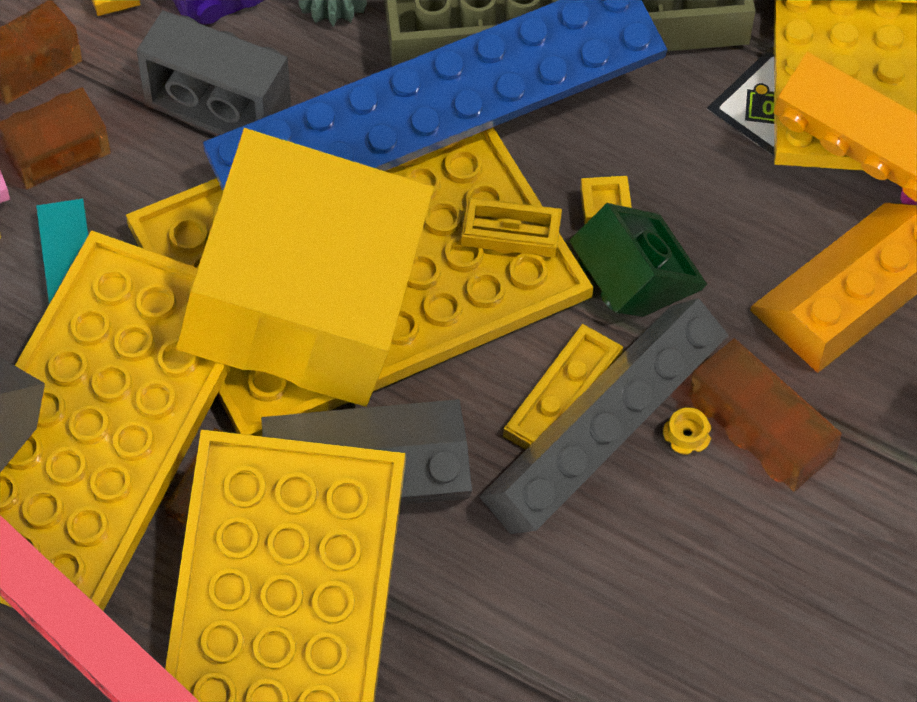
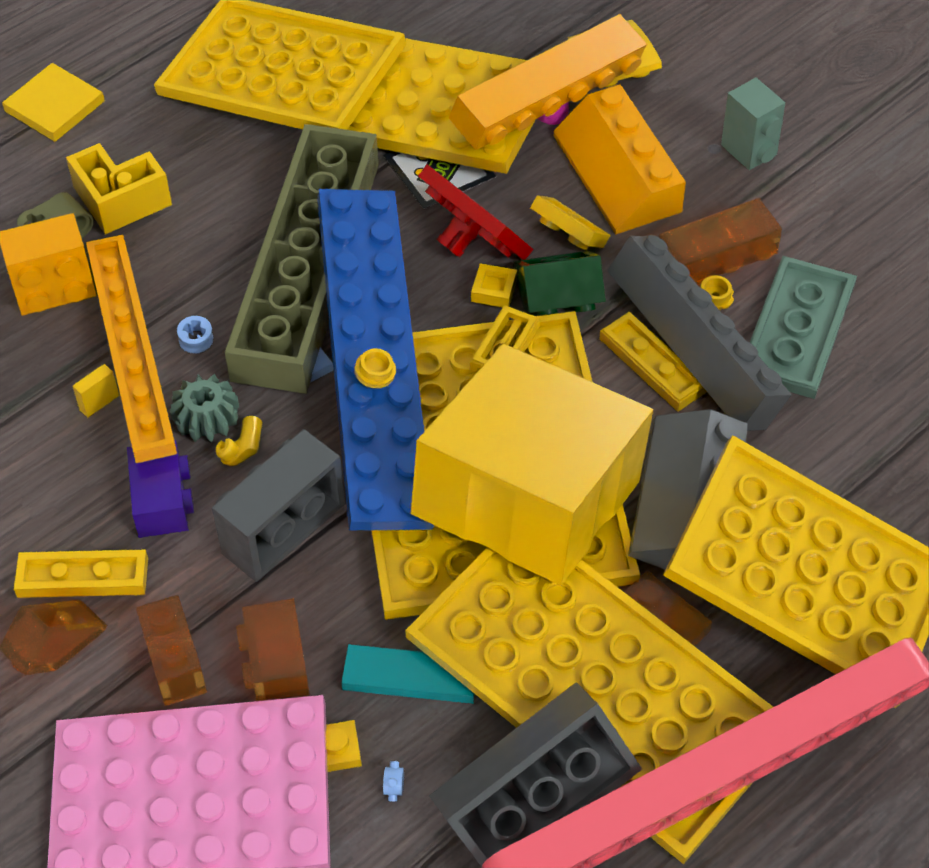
camera: 70 degrees left, 5 degrees down
none -> yellow arm [215,416,262,466]
none -> yellow plate [354,348,396,388]
none -> red plate [418,164,534,260]
none -> yellow plate [530,195,611,250]
none -> sand green tile [750,256,857,399]

